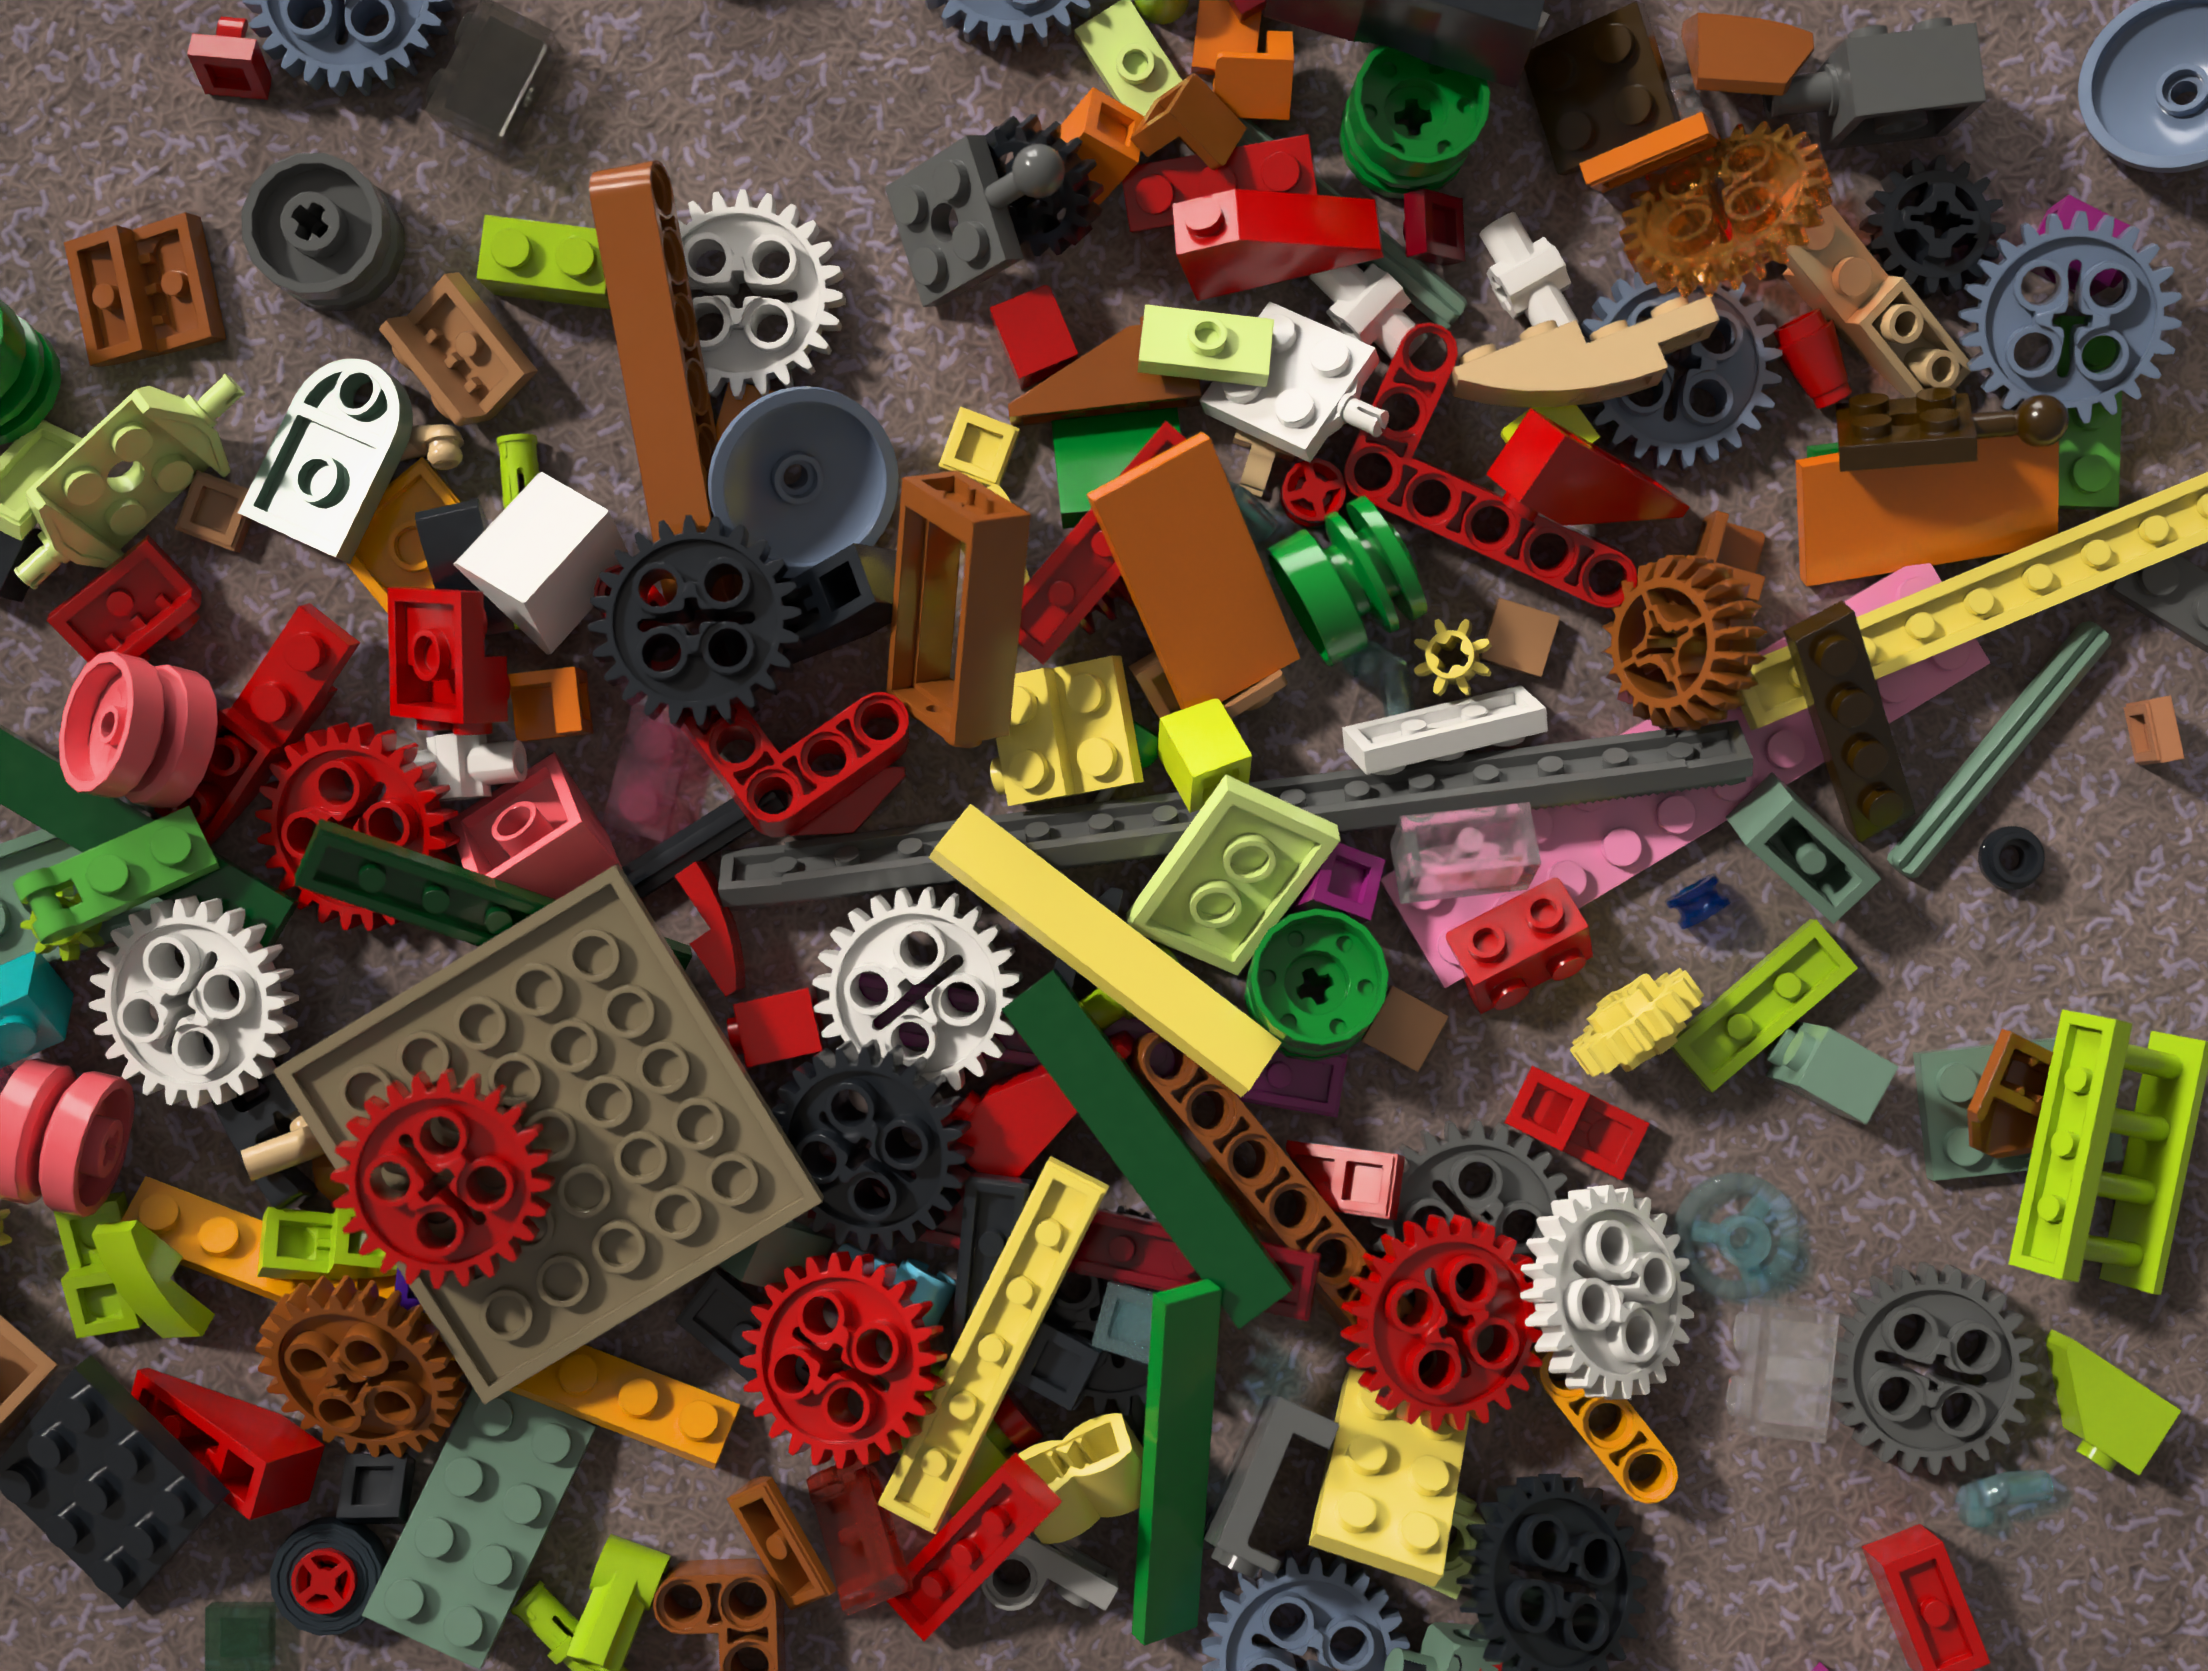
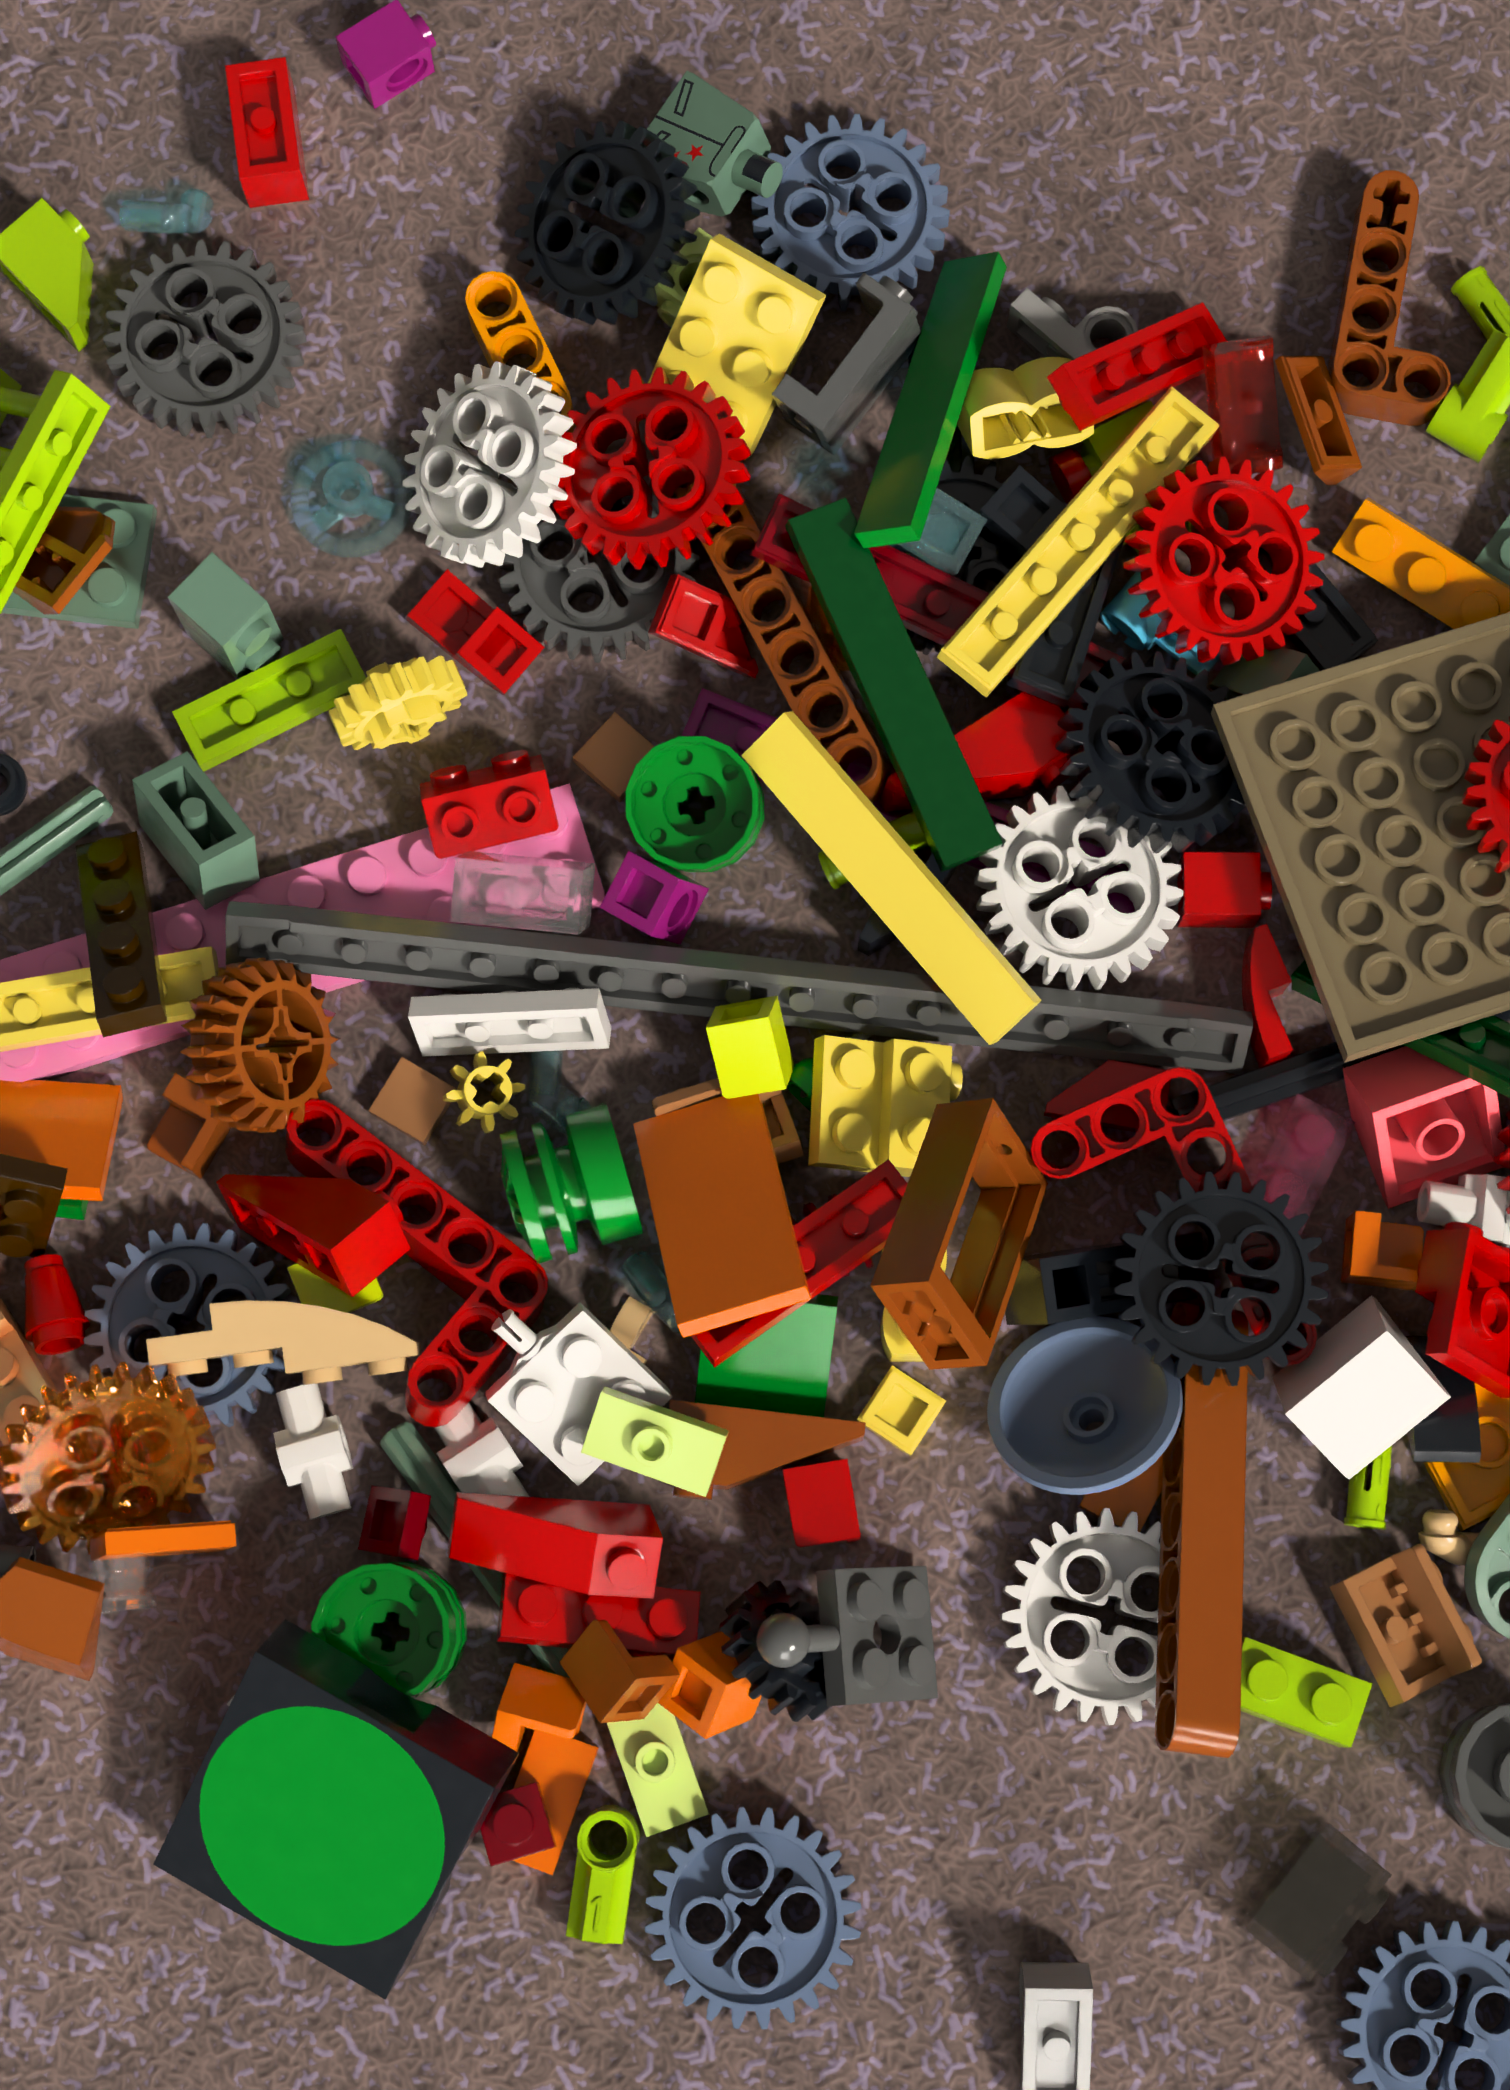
camera: 165 degrees left, 10 degrees down
yellowish green plate [1126,775,1340,976] -> none
red wheel [1280,458,1346,528] -> none
dark brown plate [1524,1,1681,176] -> none
clear blue bush [1665,873,1732,929] -> none
clear brick [1727,1296,1839,1444] -> none

